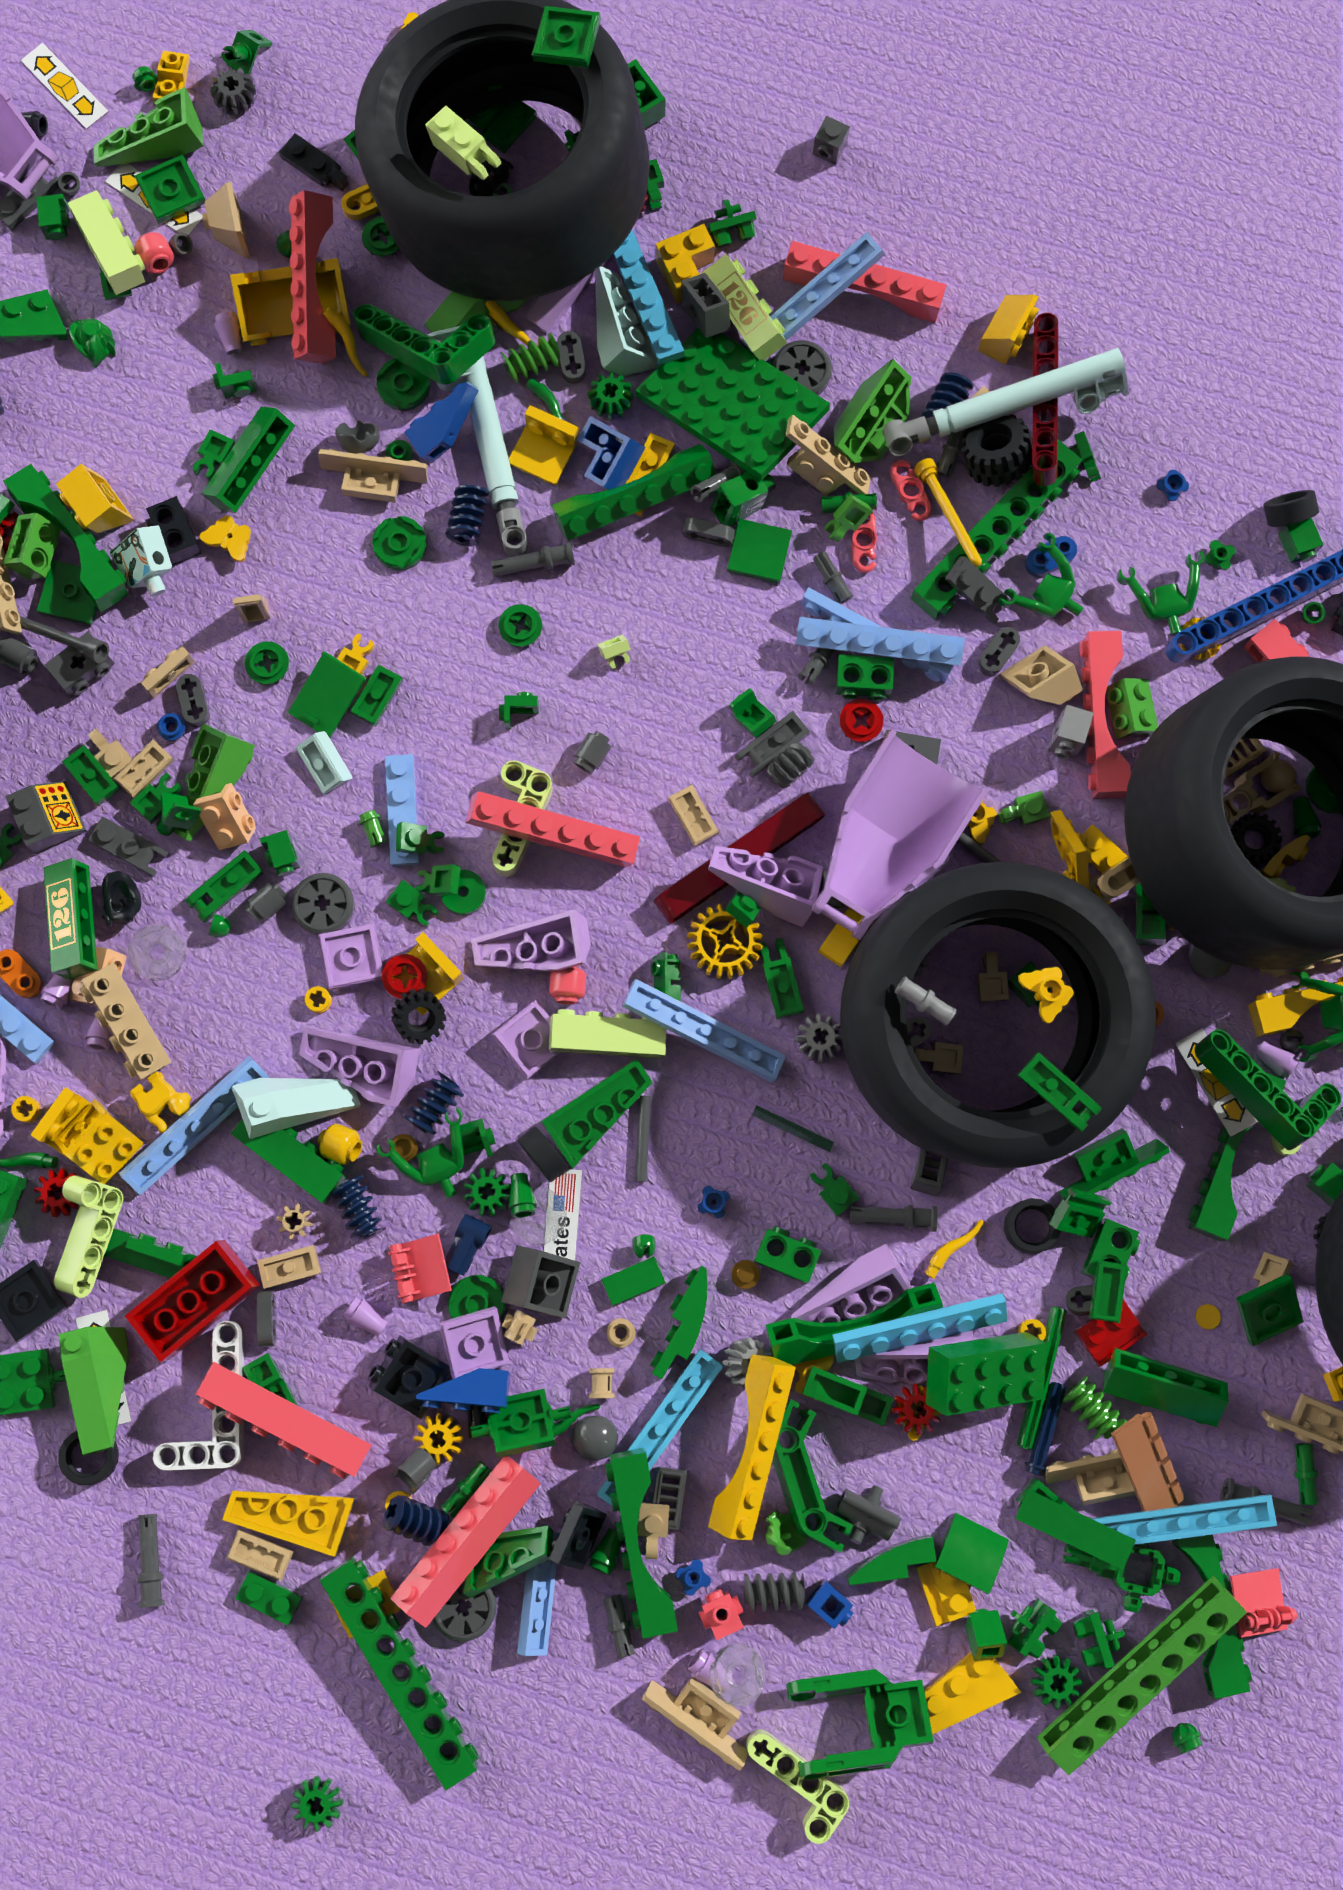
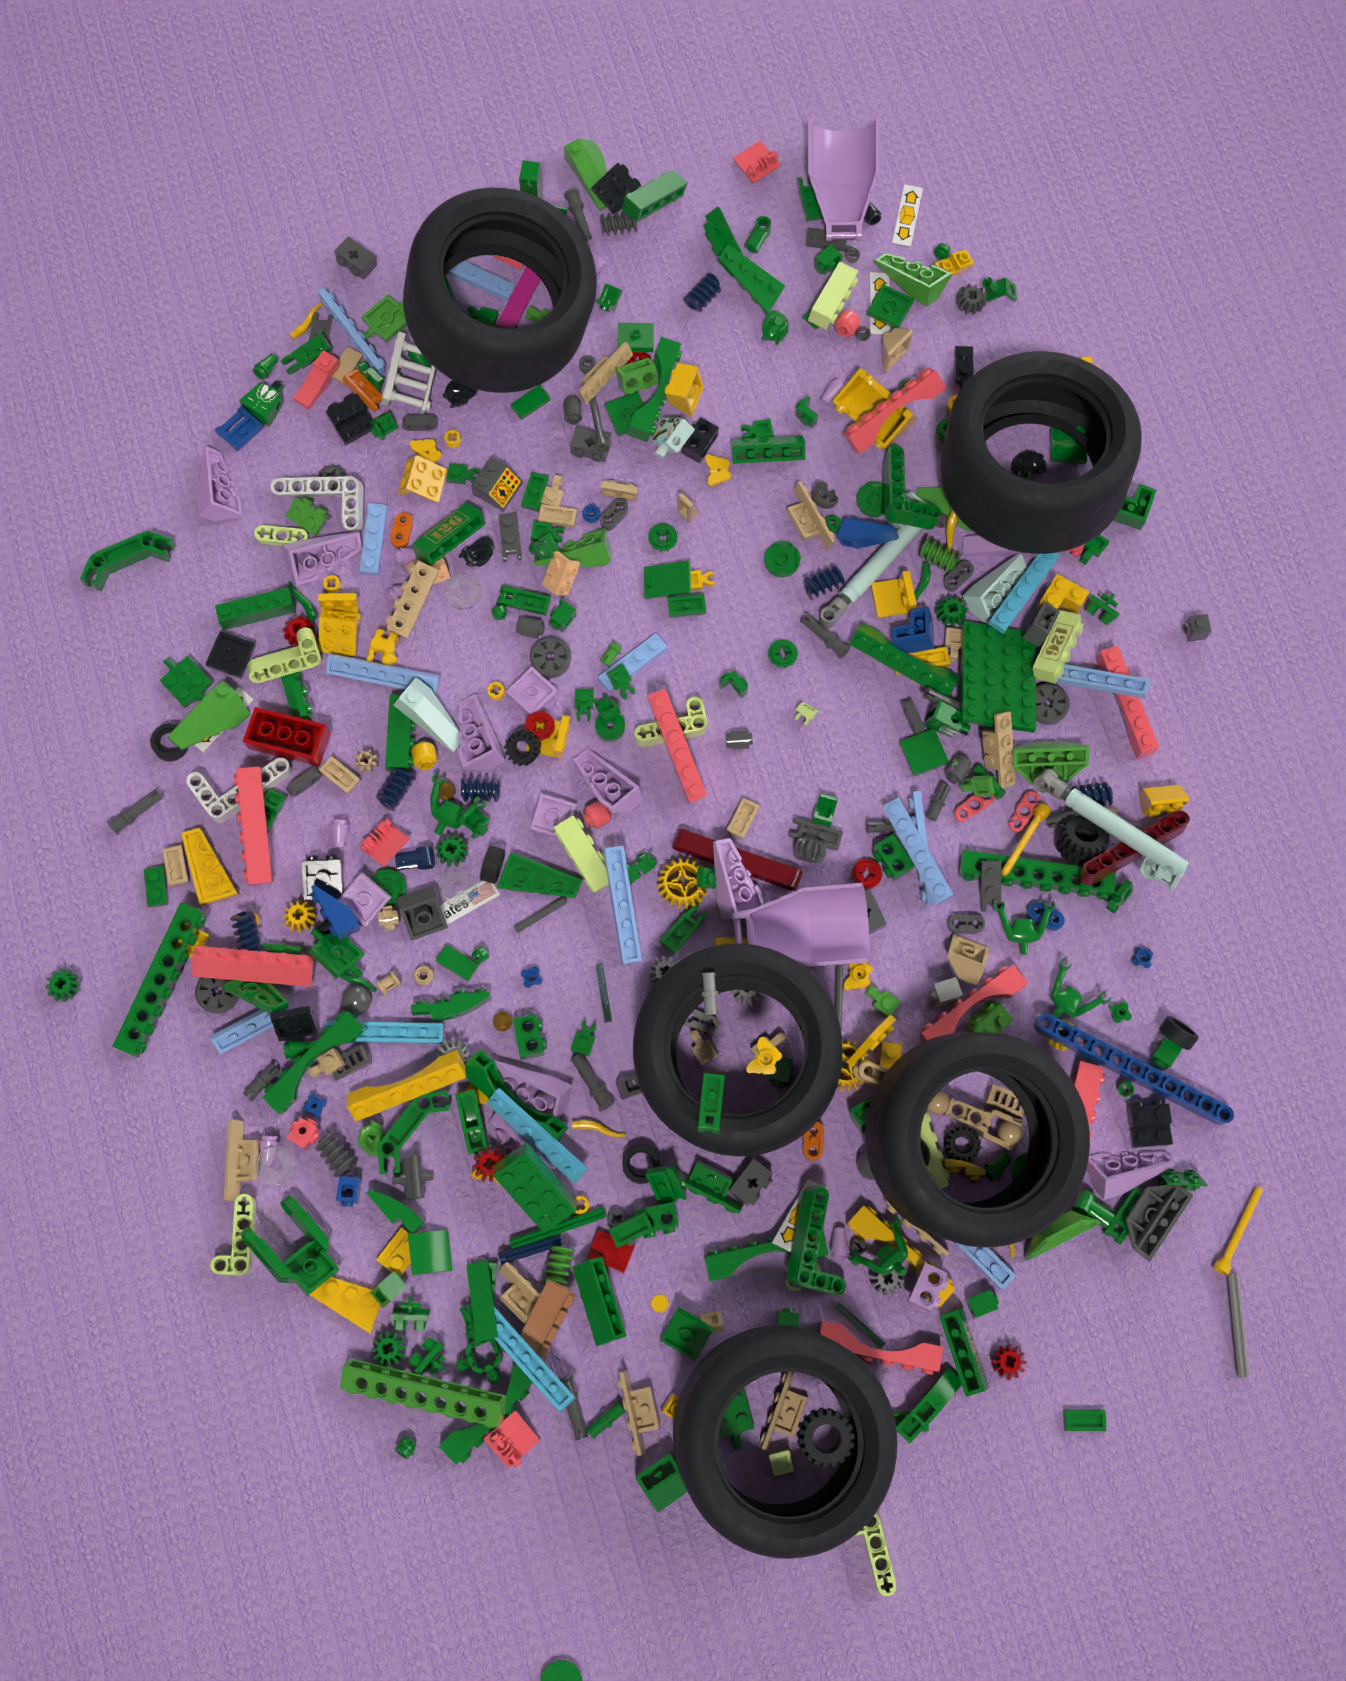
camera: 55 degrees right, 5 degrees down
light aqua slope [295,731,352,795] -> none
yellow animal [323,307,367,376] -> none
dark grey piece [392,1447,437,1495] -> none
yellowish green hinge [425,106,501,180] -> none
green cone [509,1173,537,1218] -> none
green plate [532,6,601,68] -> none
none -> dark grey brick [728,1158,773,1207]
none -> tan plate [944,628,961,662]
none -> dark grey brick [945,755,972,784]

